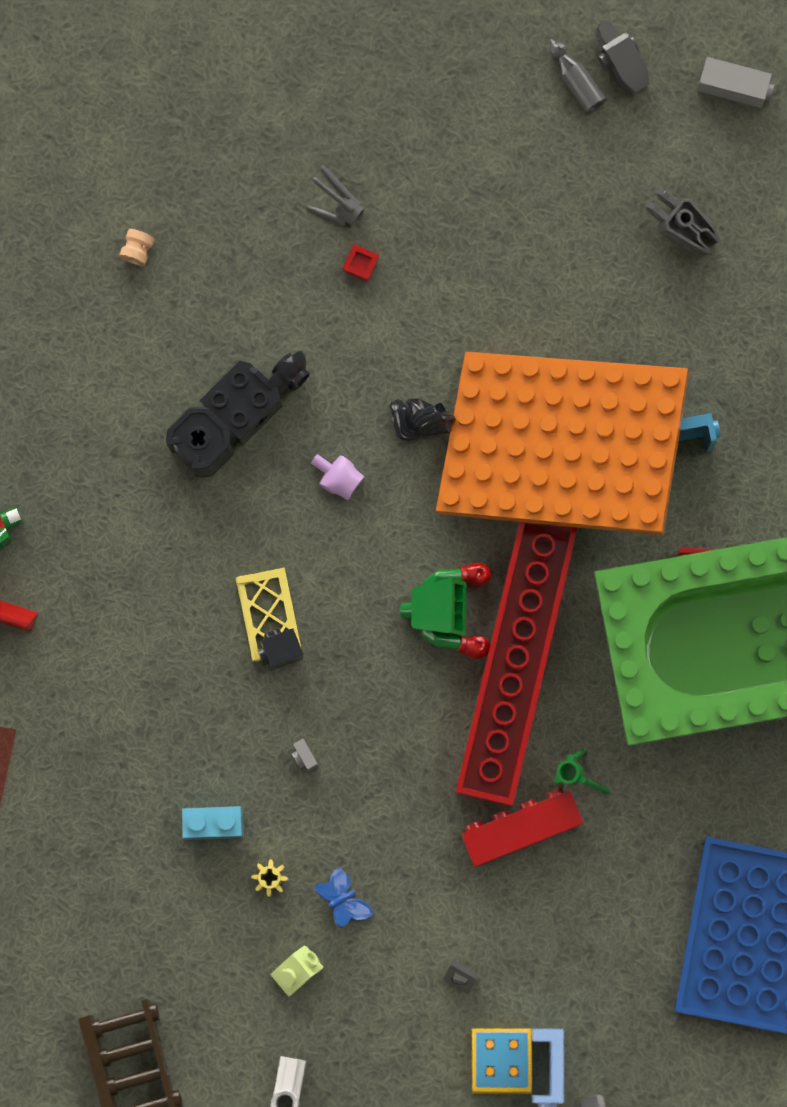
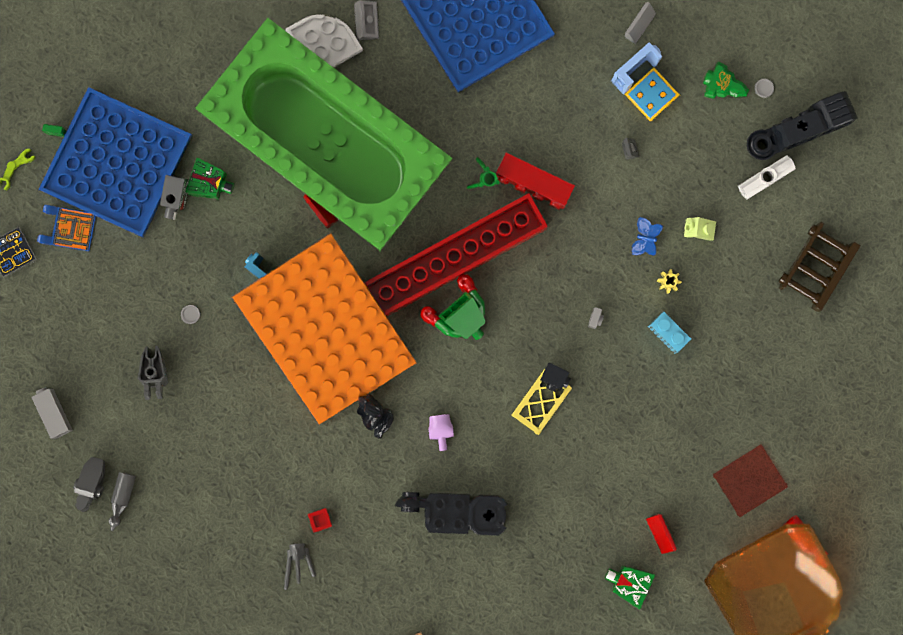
camera: 140 degrees left, 5 degrees up
none -> light grey piece [181,305,200,324]

